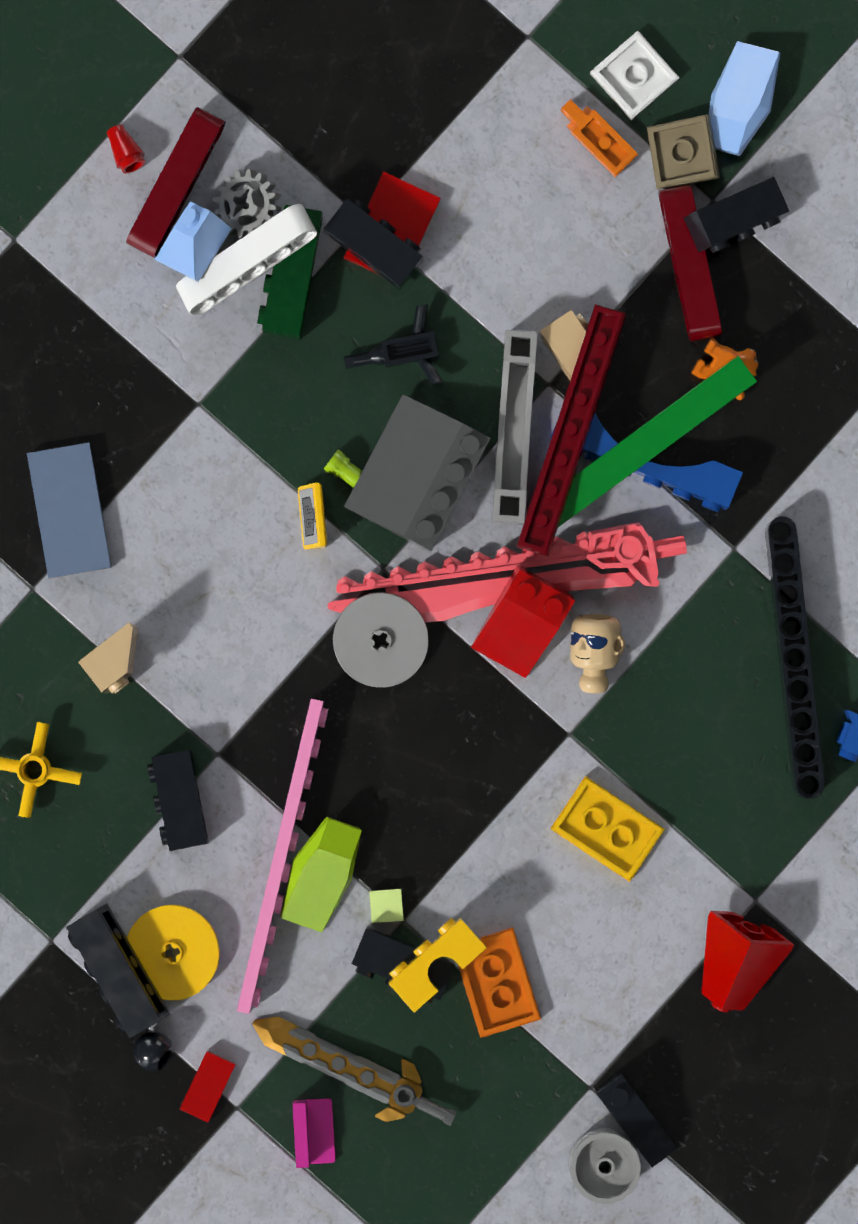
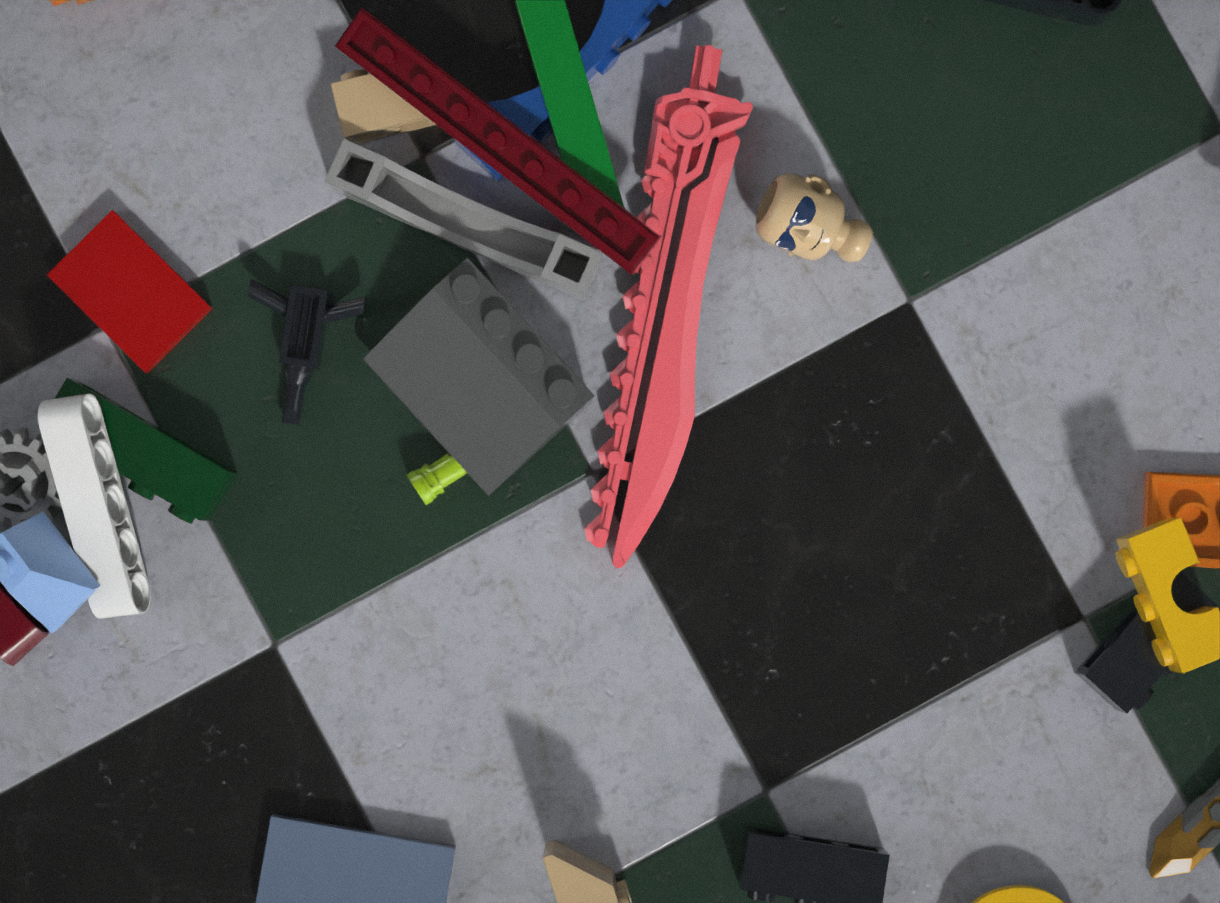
camera: 65 degrees left, 0 degrees up
bright pink plate [237,699,329,1014] -> none
lime piece [280,817,362,932] -> none
slope [298,483,328,550] -> none
black brick [324,199,423,290] -> none
light grey piece [333,592,428,687] -> none
yellowish green tile [369,888,404,923] -> none
red slope [470,565,575,678] -> none
yellow tile [550,776,665,882] -> none

